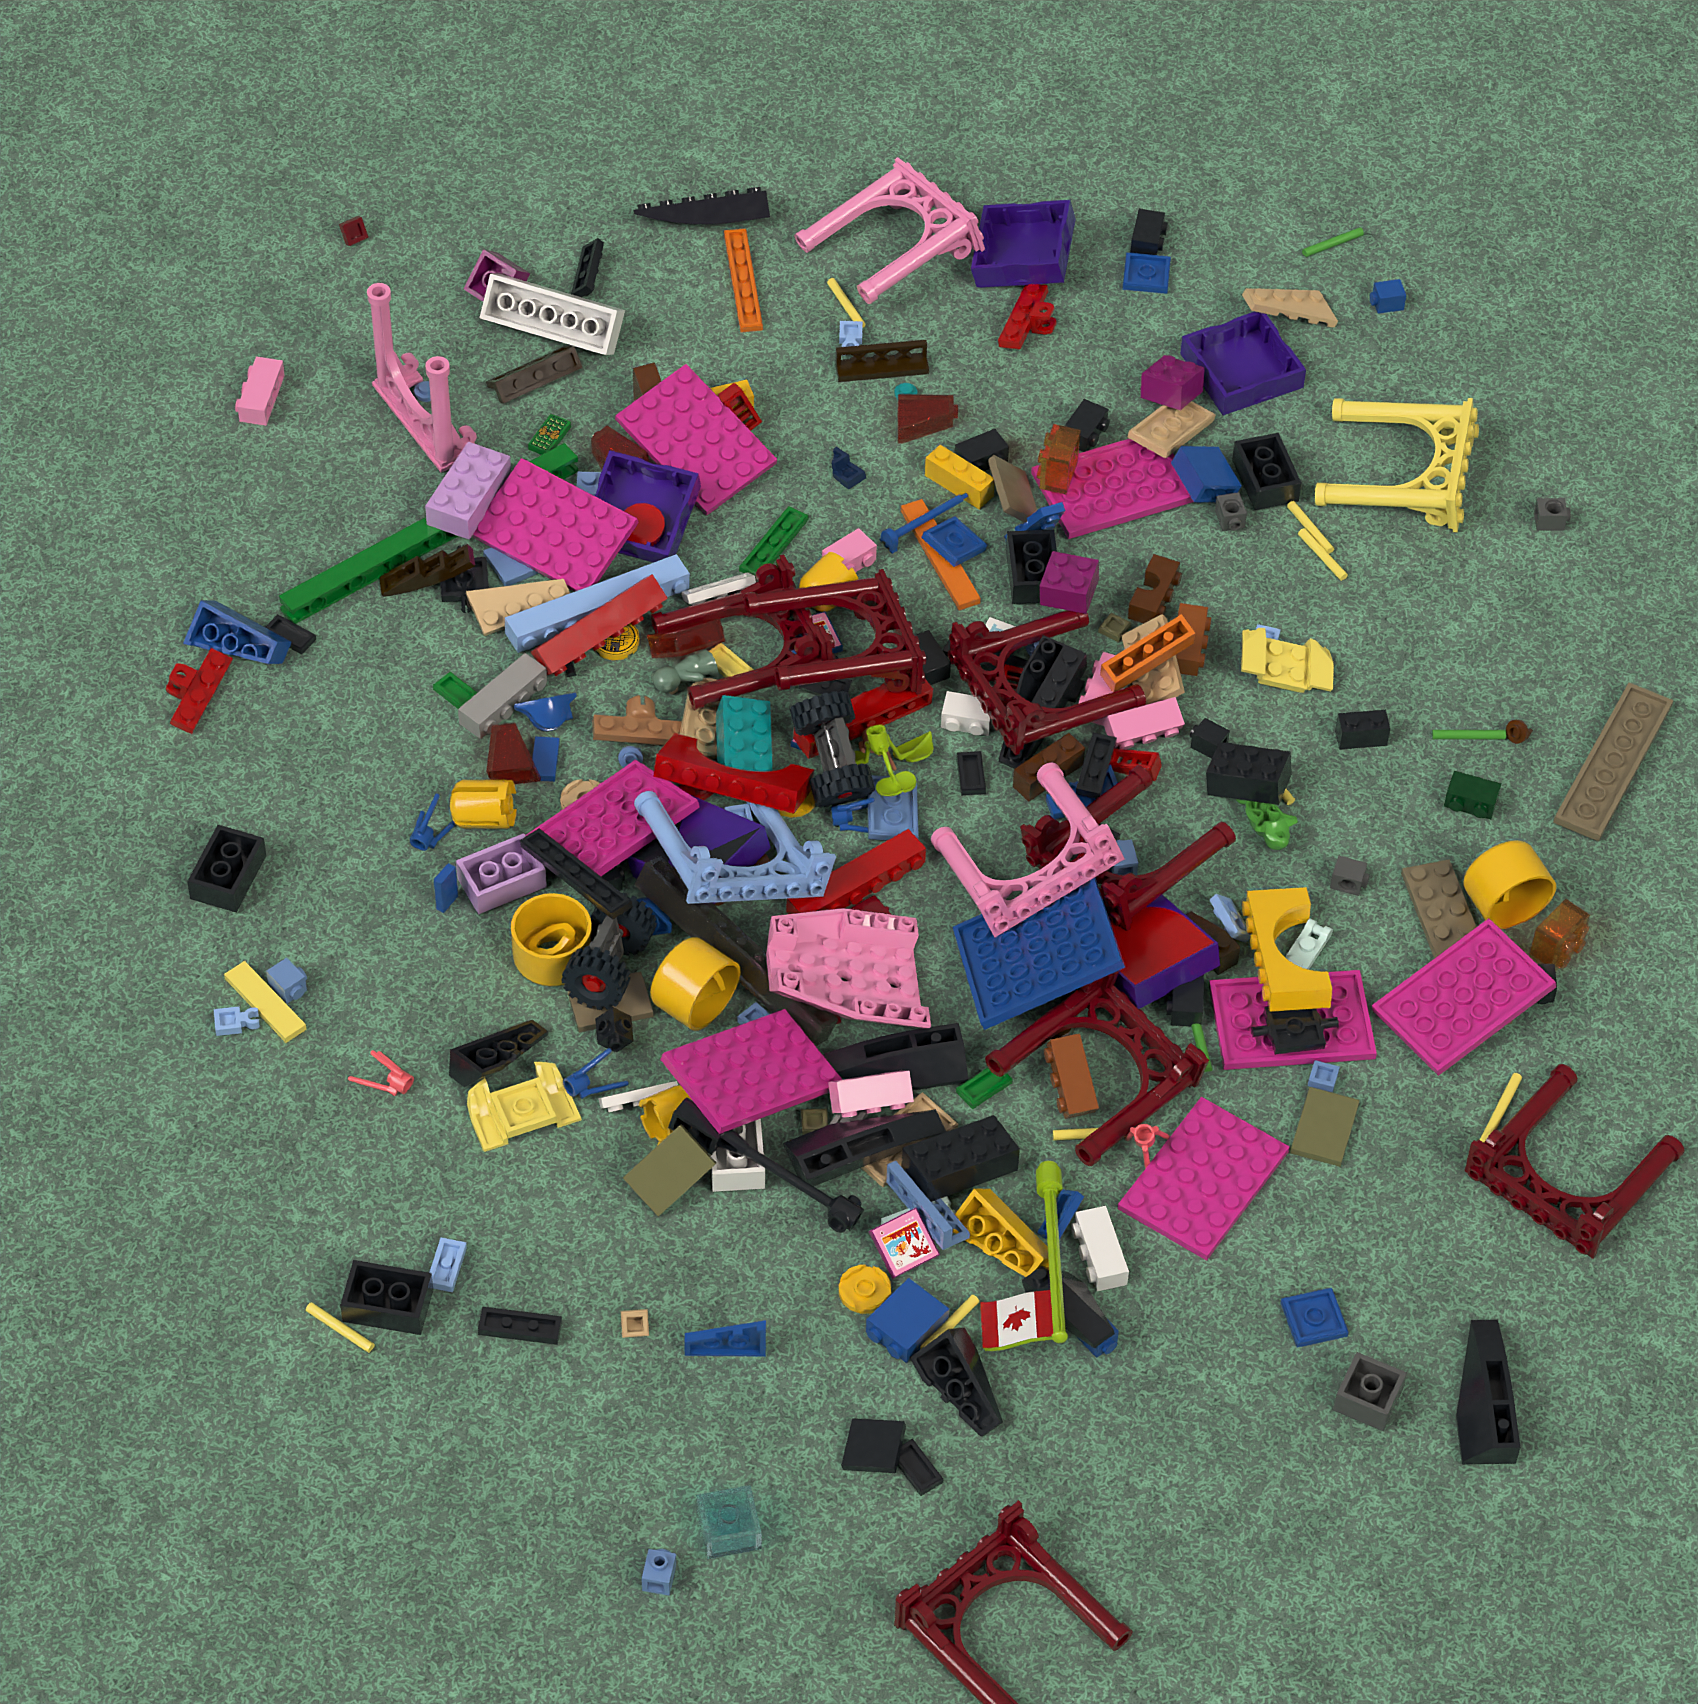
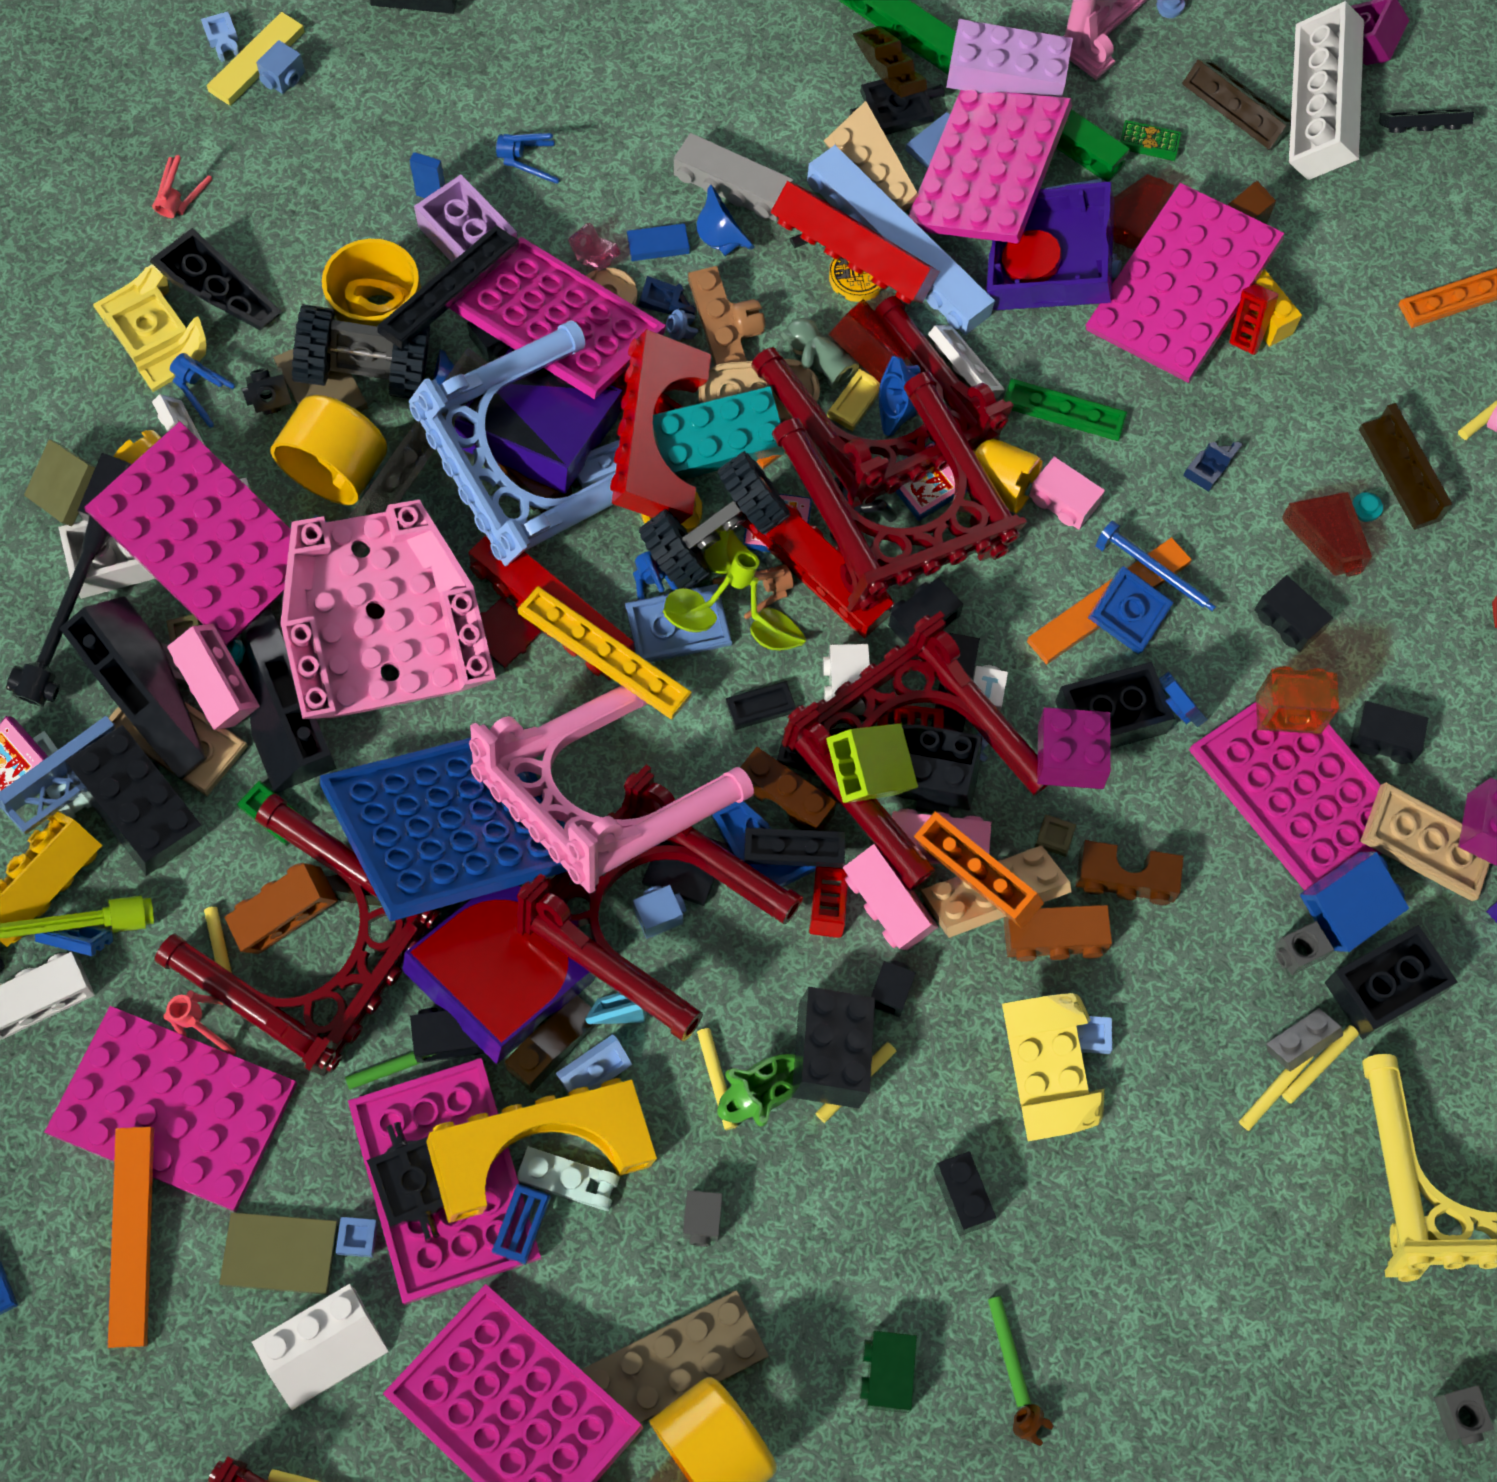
camera: 75 degrees right, 15 degrees up
green tile [433,672,477,709] -> none
yellow cylinder [450,780,517,829] -> none
clear red slope [486,723,541,784] -> none
light blue plate [839,321,863,356] -> none
yellow brick [925,445,995,510] -> none
dark tan tile [988,455,1037,523] -> none
none -> orange tile [108,1127,154,1348]
none -> white slope [252,1284,389,1411]
none -> blue tile [492,1184,551,1265]
none -> yellow tile [518,586,692,720]
none -> clear pink bracket [568,223,621,271]
none -> medium azure slope [585,993,647,1024]
none -> dark blue slope [638,276,696,315]
none -> light yellow bar [697,1028,738,1130]
none -> lime brick [826,723,918,803]
none -> blue hat [879,356,921,436]
none -> flat silver plate [1266,1008,1343,1072]

